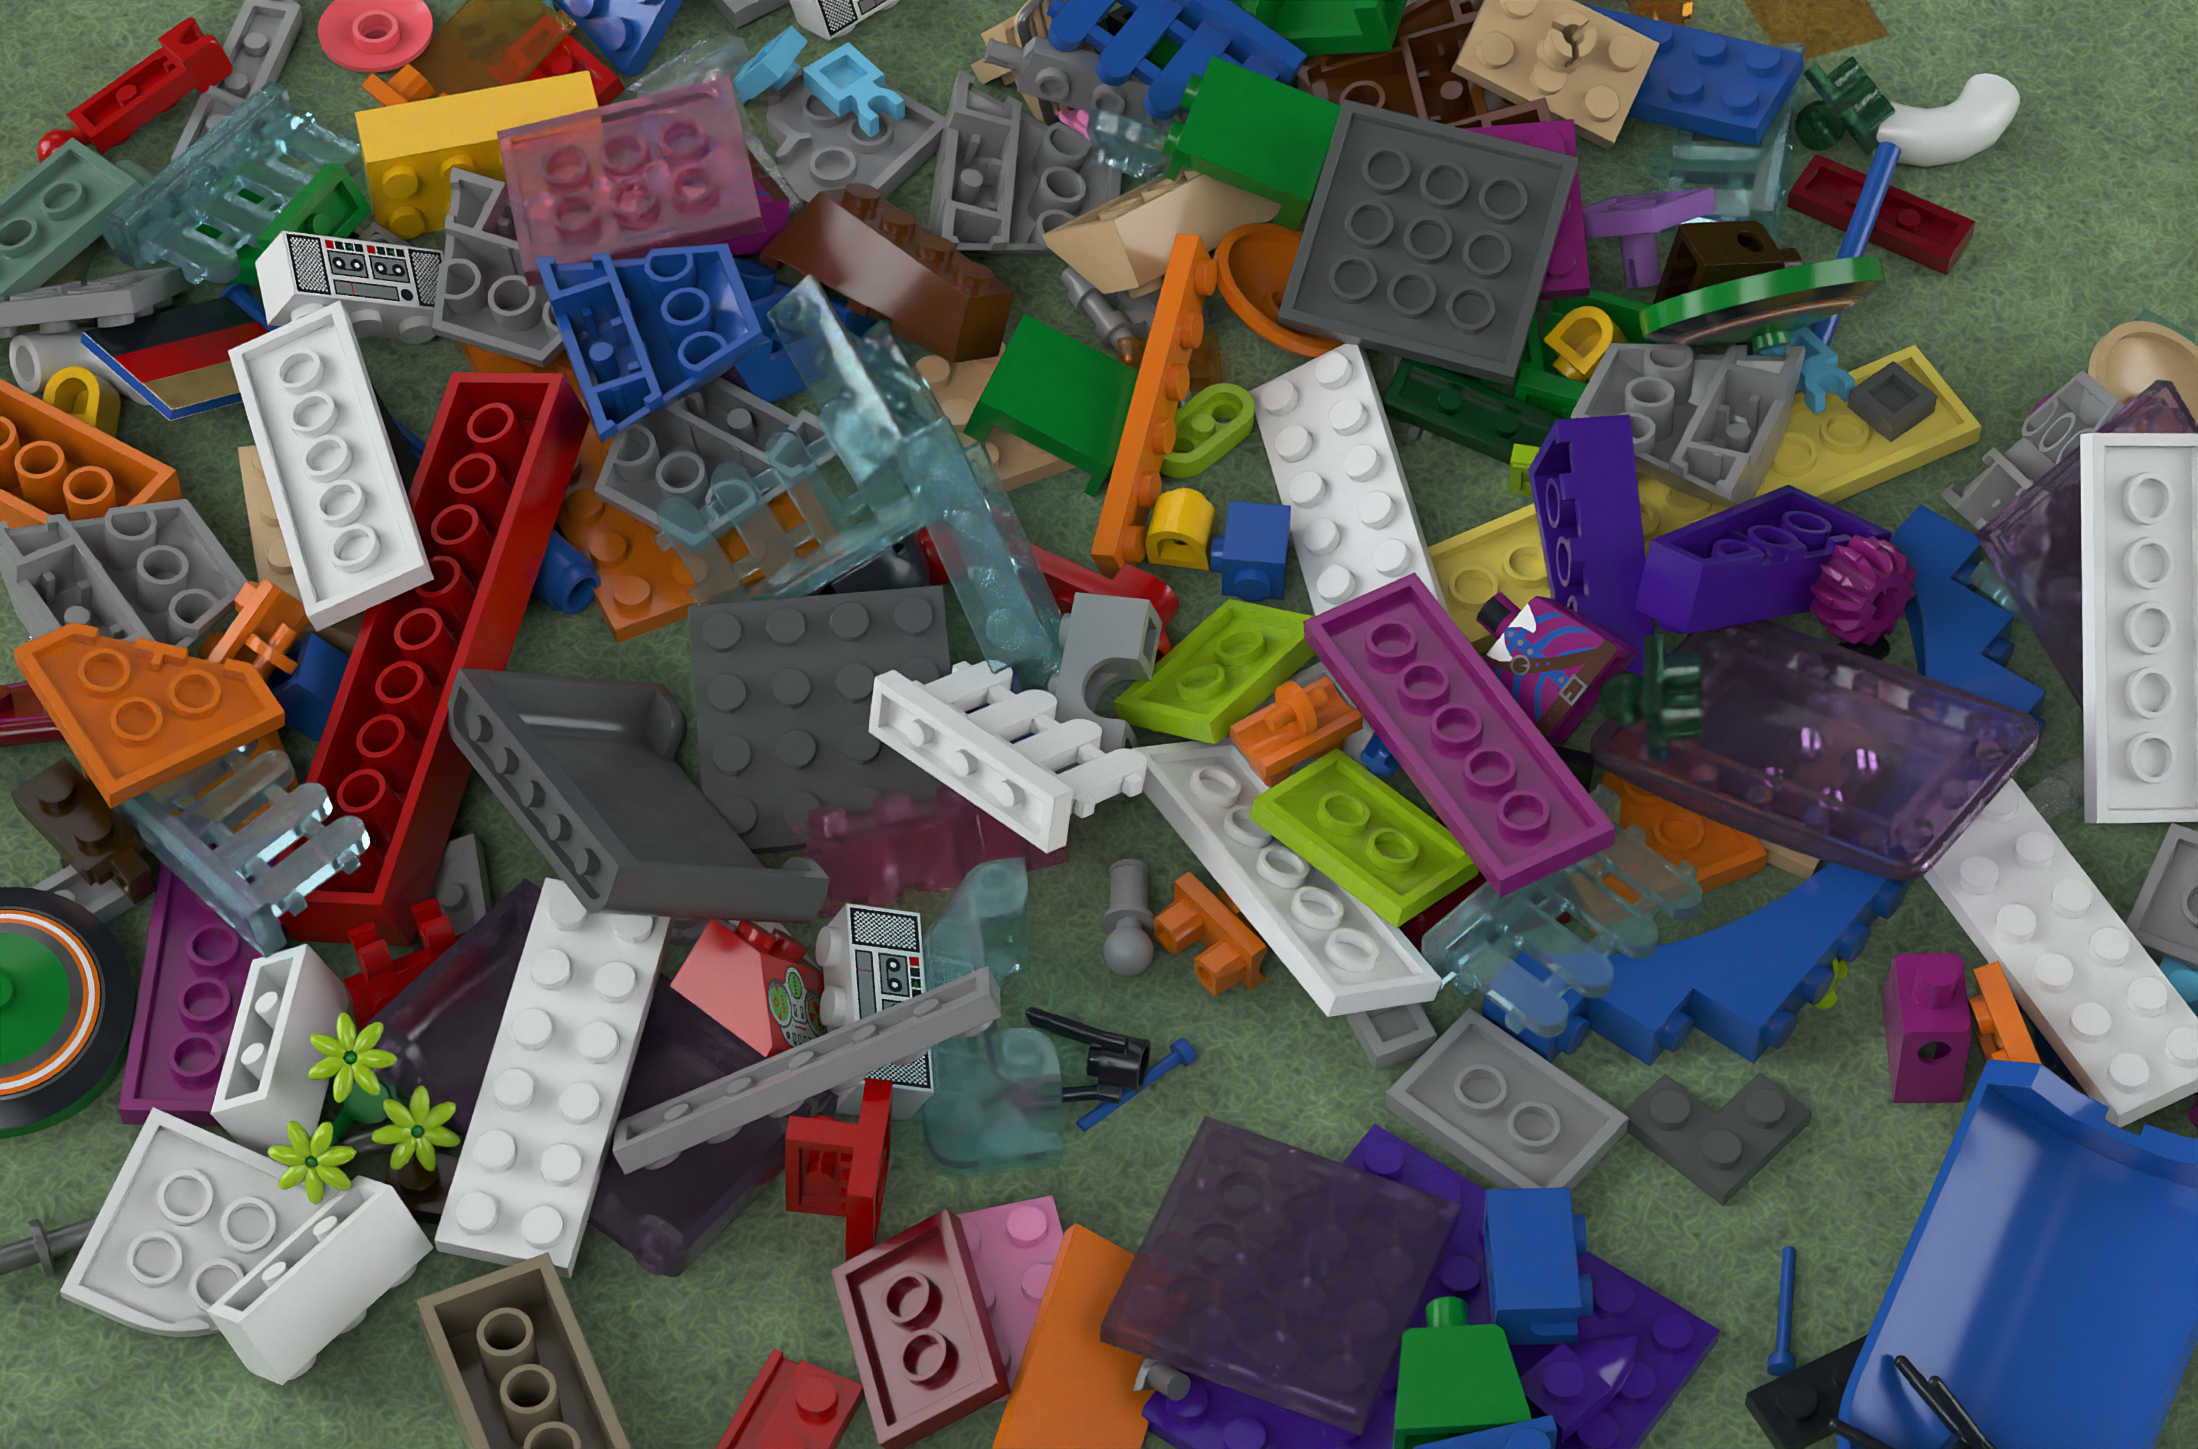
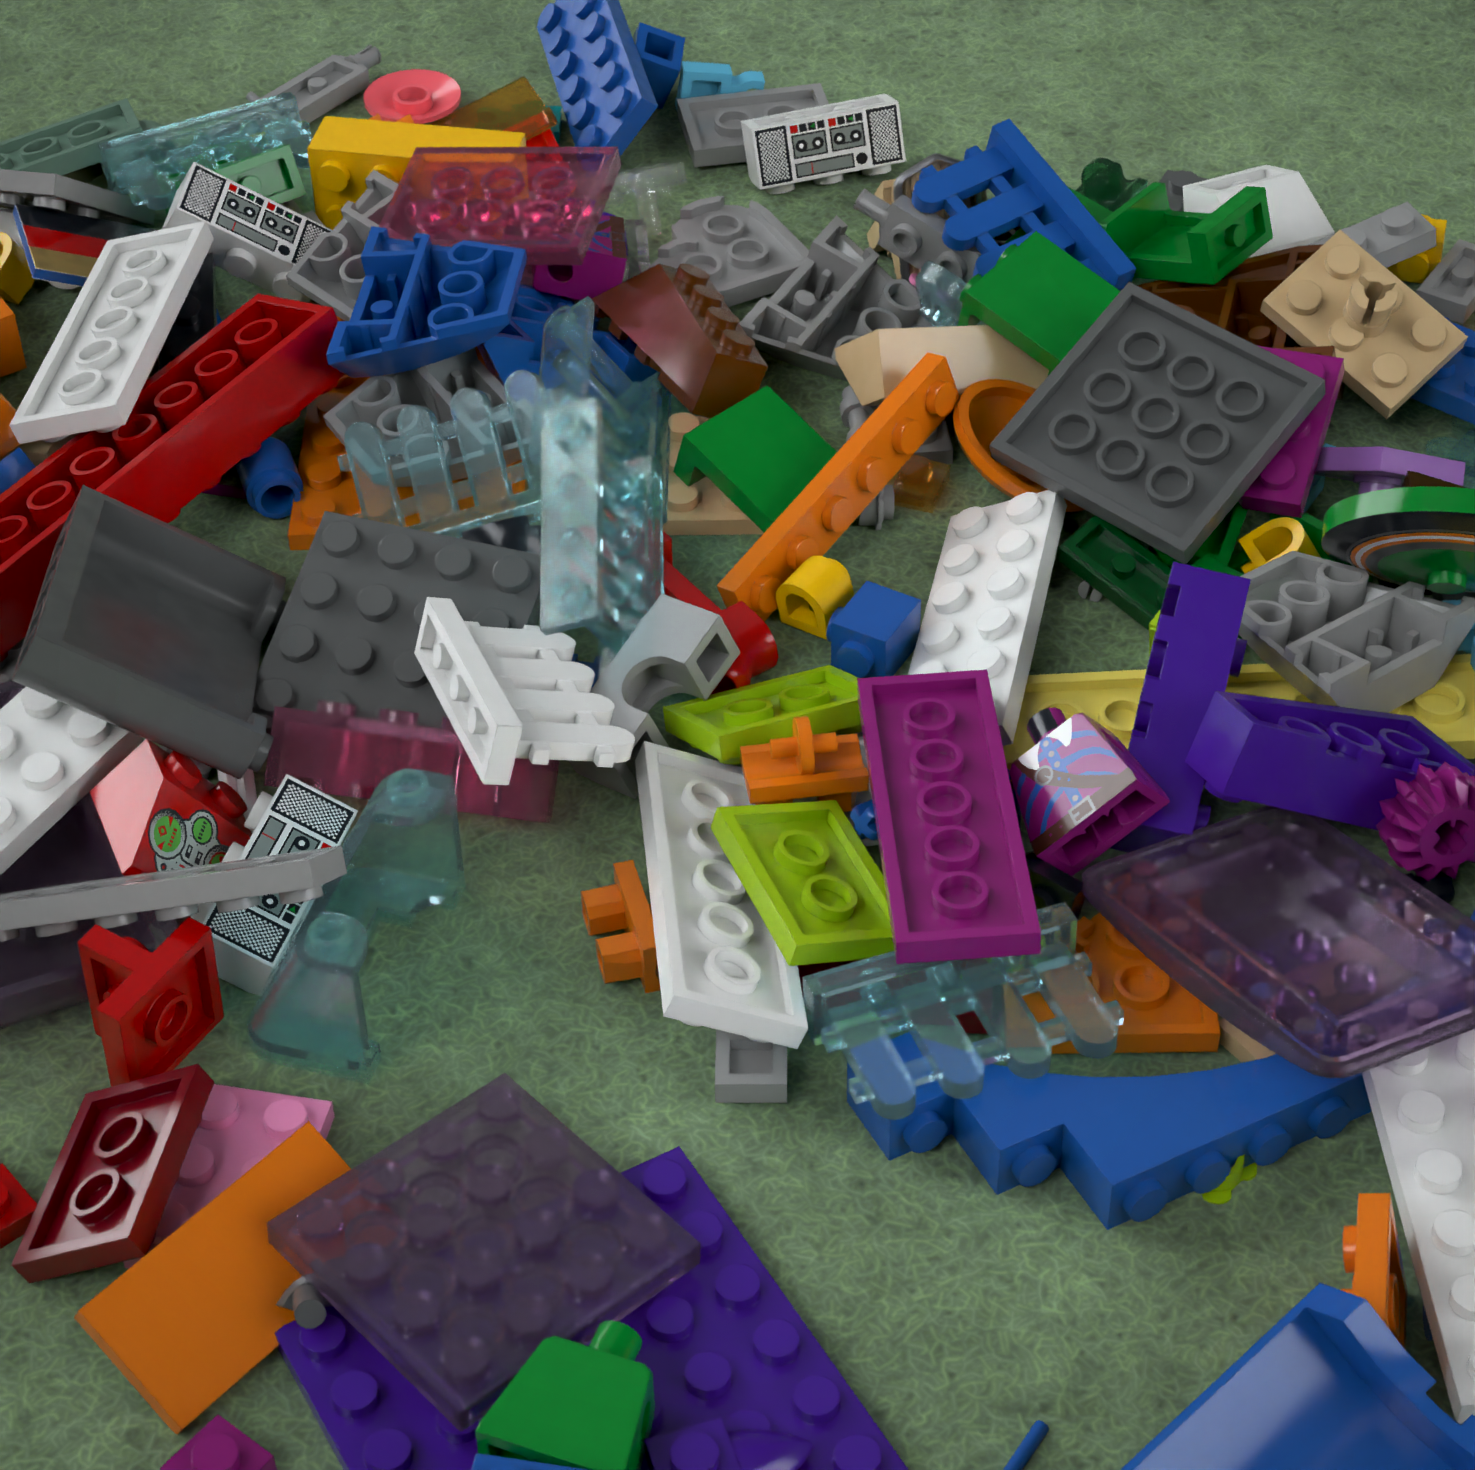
camera: 25 degrees right, 10 degrees down
red plate [36,17,233,163] -> none
medium azure plate [719,25,808,108] -> none
medium azure plate [803,42,905,137] -> none
black plant [985,1007,1151,1107] -> none
blue piece [1076,1037,1197,1132] -> none
light grey pin [1102,859,1155,977] -> none
lime plate [1160,383,1255,478] -> none
light grey plate [1385,1007,1629,1192] -> none
blue brick [1483,1187,1593,1345] -> none
clear green hips [1598,634,1703,761] -> none
dark grey plate [1623,1073,1812,1206] -> none
magenta torso [1881,953,1971,1103] -> none

